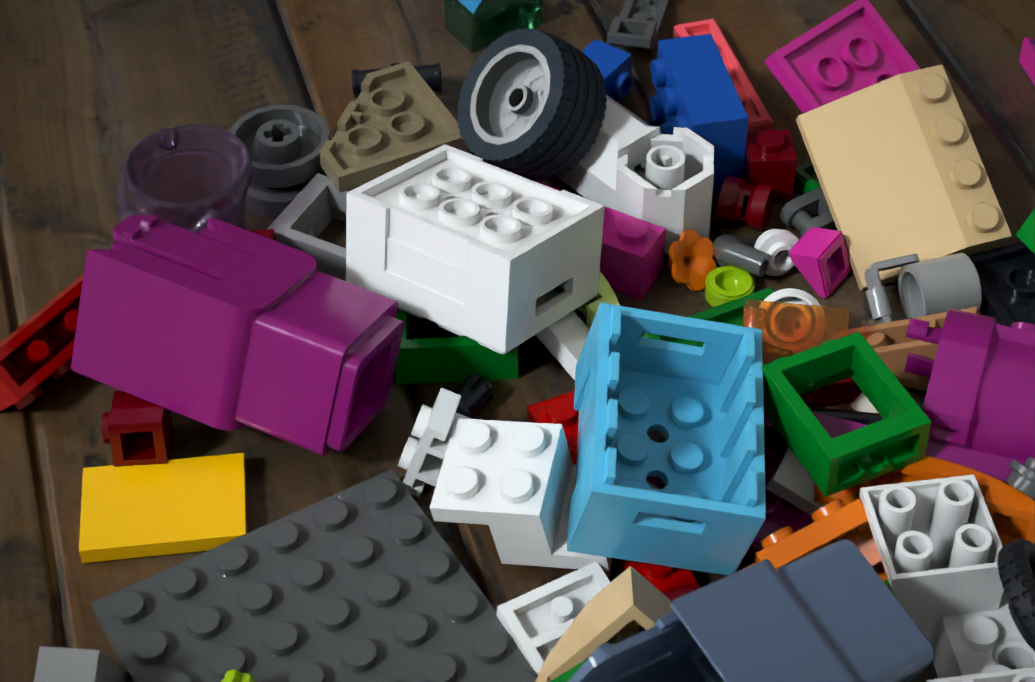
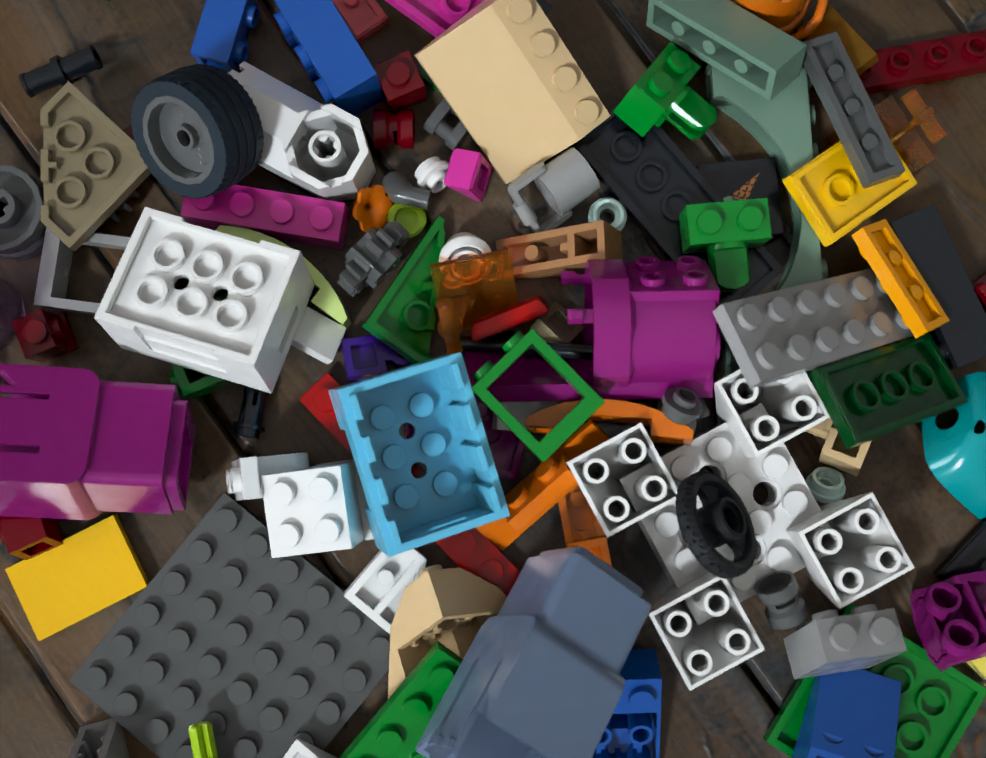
camera: 20 degrees left, 40 degrees up
none -> dark grey gear [337,220,410,297]

